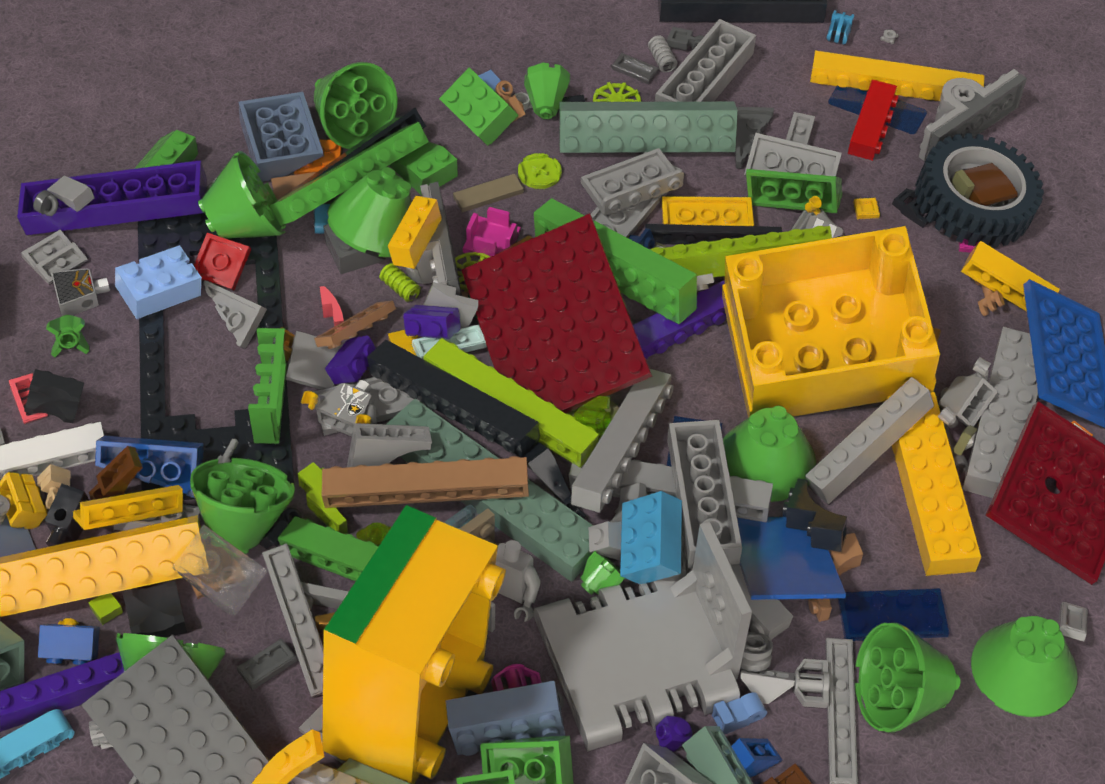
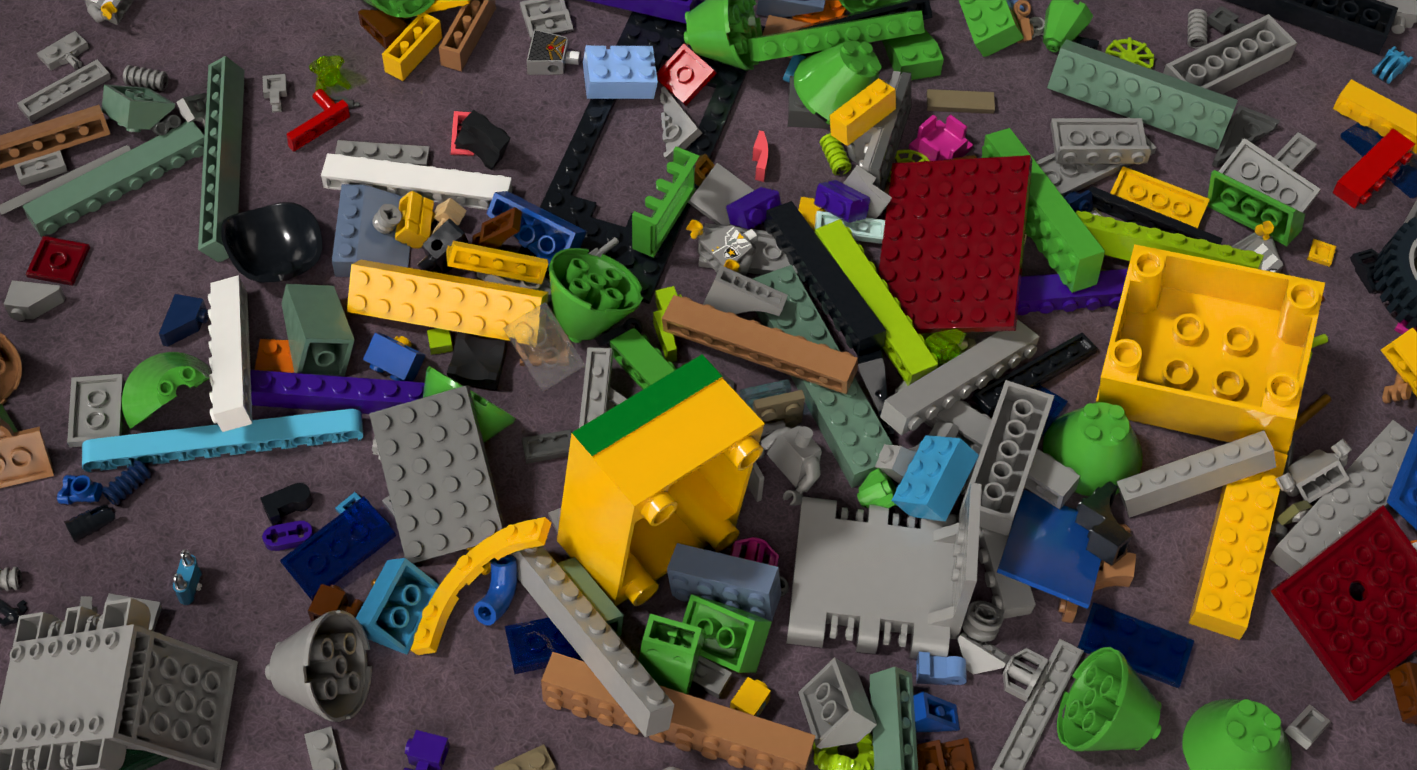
camera: 25 degrees right, 5 degrees up
bright green brick [46,315,89,357] -> none
medium nougat plate [314,301,396,349] -> none
lime tile [518,153,562,189] -> none
flat silver tile [611,53,659,85] -> none
dark purple plate [656,716,692,752] -> none
light grey plate [697,273,714,291] -> none
none -> black tile [972,333,1098,415]

